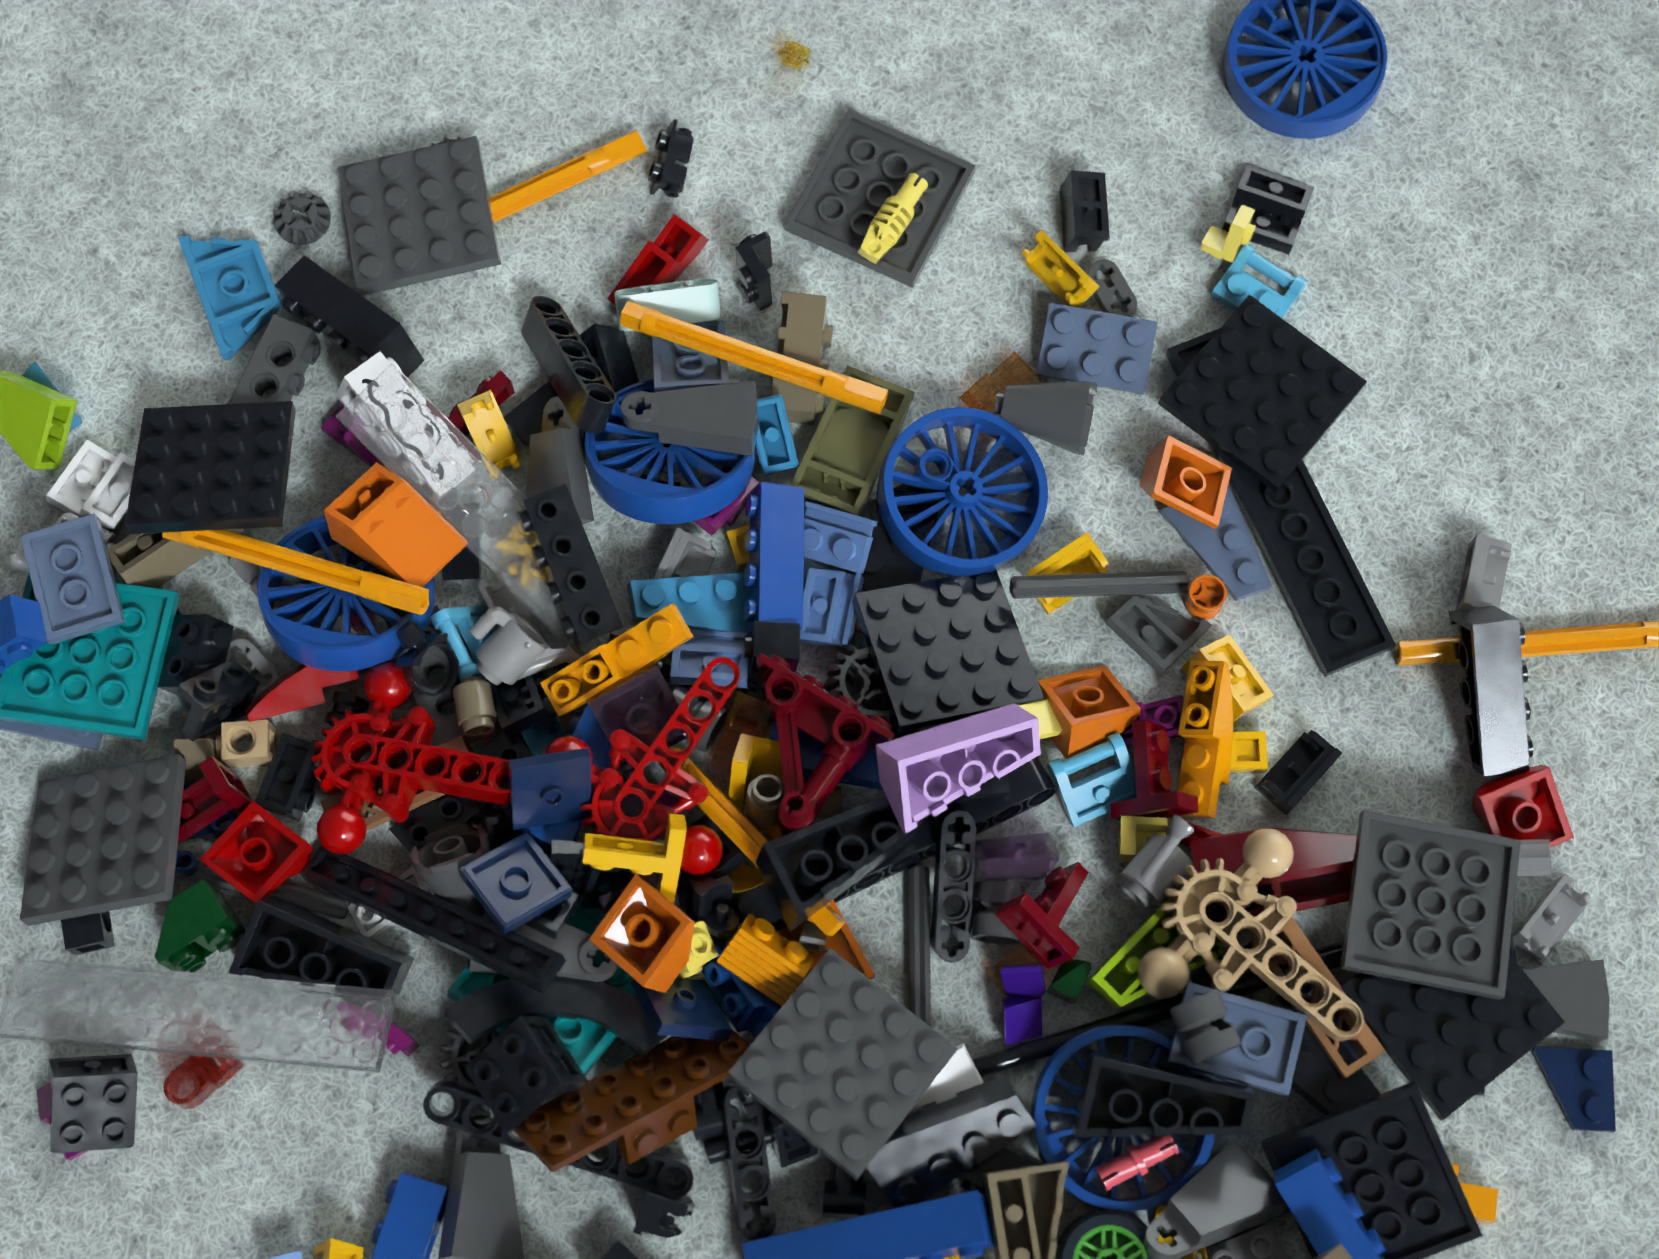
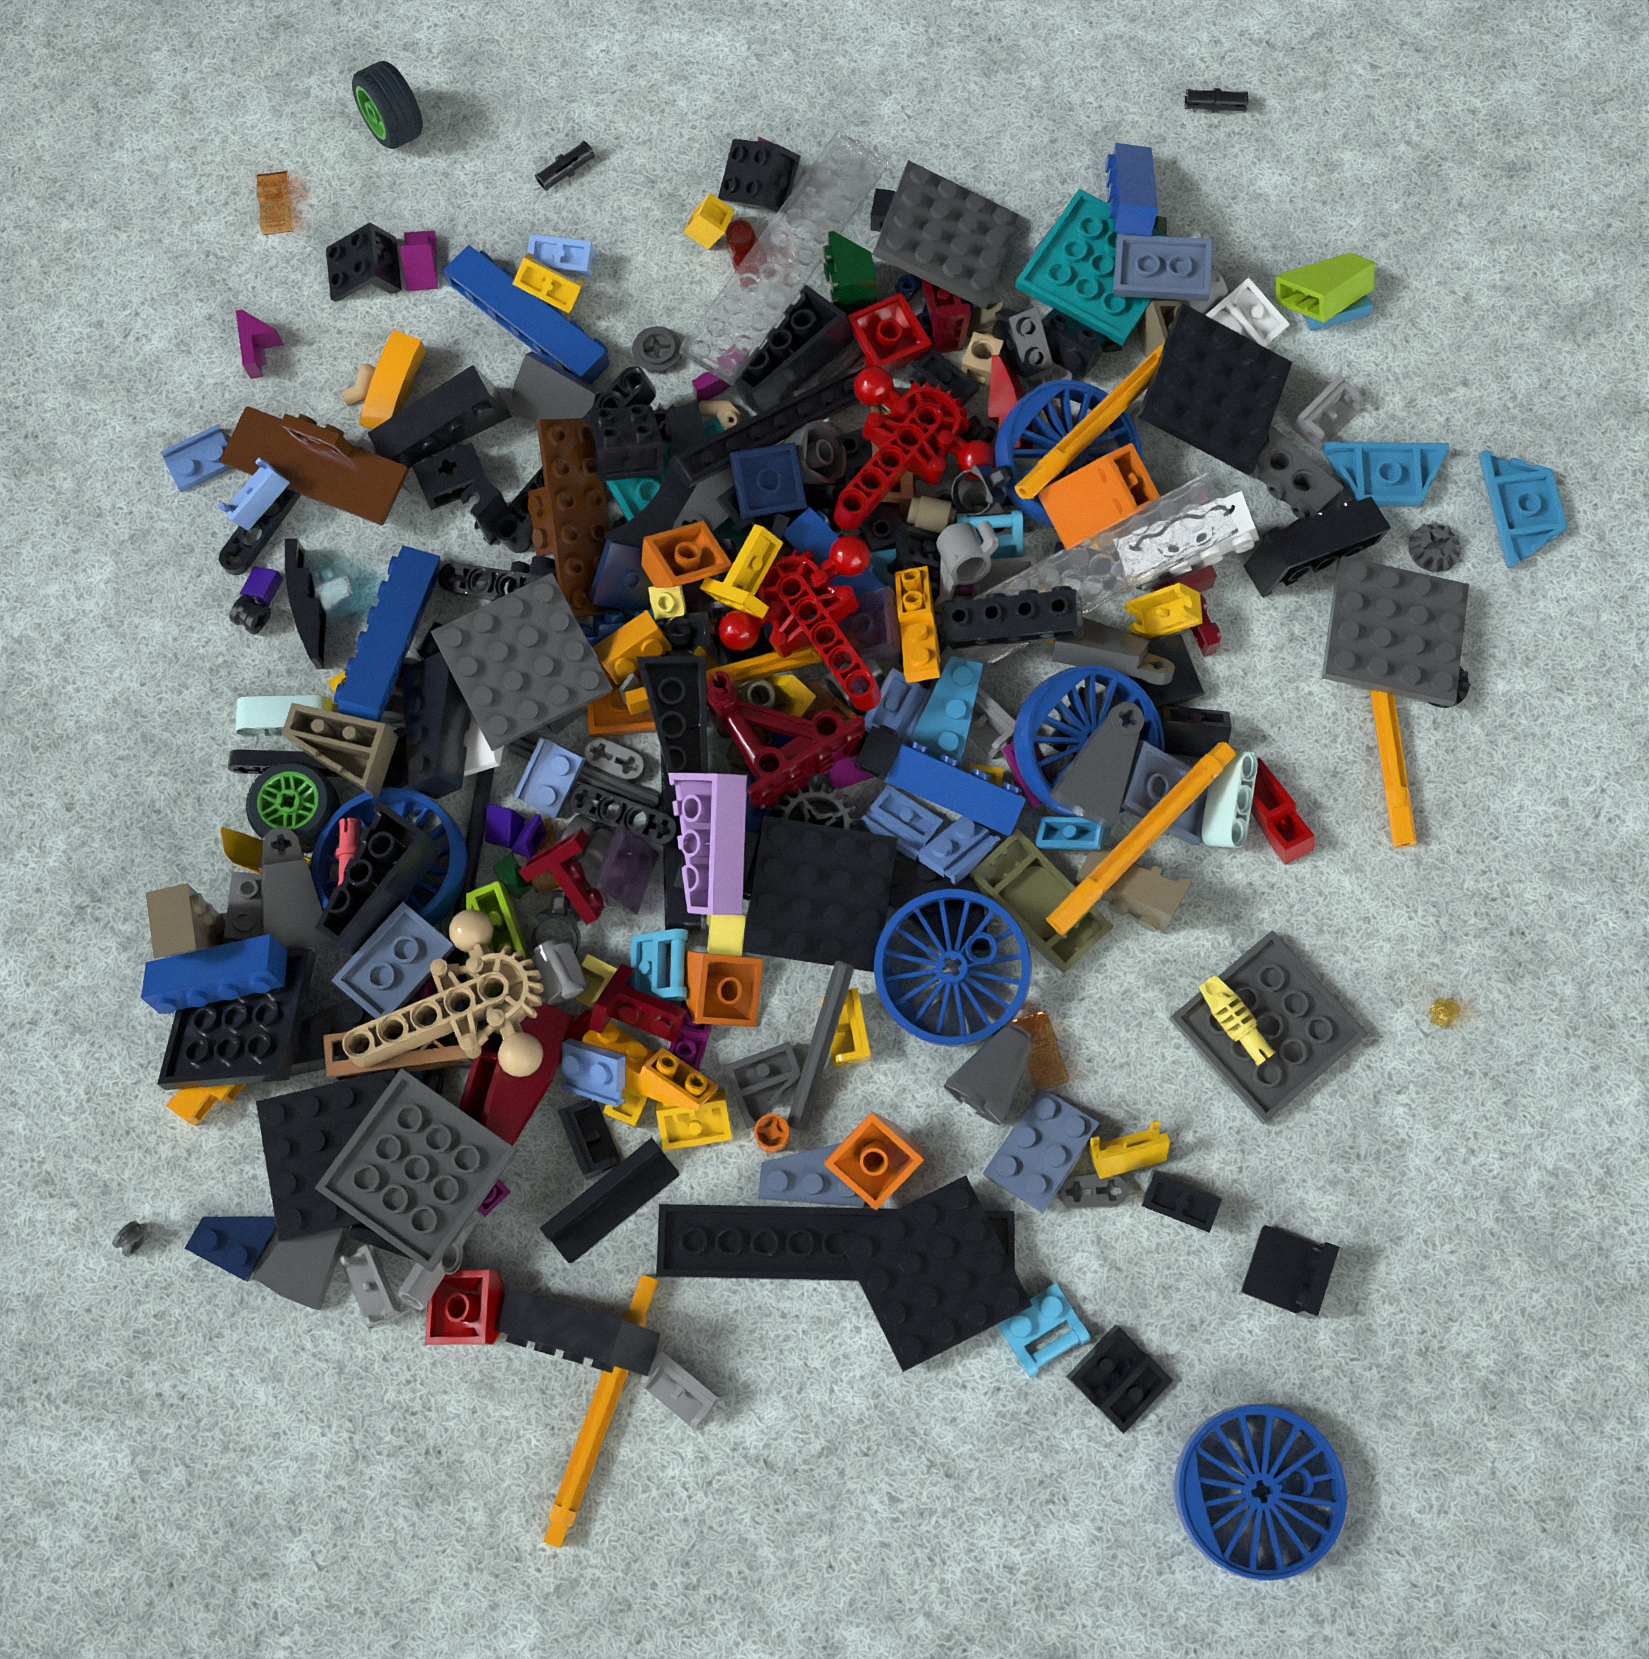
camera: 115 degrees right, 0 degrees up
dark blue plate [508,748,591,830] -> none
black beam [521,296,617,434] -> none
black hinge [648,119,694,198] -> none
black bracket [735,231,773,311] -> none
dark grey wheel [1169,990,1242,1065] -> none
light yellow bracket [1200,205,1256,263] -> none
none -> dark grey bush [112,1221,149,1257]
none -> medium blue plate [513,737,586,818]
none -> black piece [531,889,581,953]
none -> black panel [539,1137,679,1263]
none -> medium blue plate [562,1038,626,1107]
none -> light grey beam [584,738,645,783]
none -> dark grey gear [632,326,682,374]
none -> yellow brick [683,193,735,250]
none -> tan arm [700,400,742,429]
none -> black bracket [1241,1225,1340,1319]
none -> light grey hinge [1293,375,1362,451]
none -> dark azure wing [1479,450,1567,568]

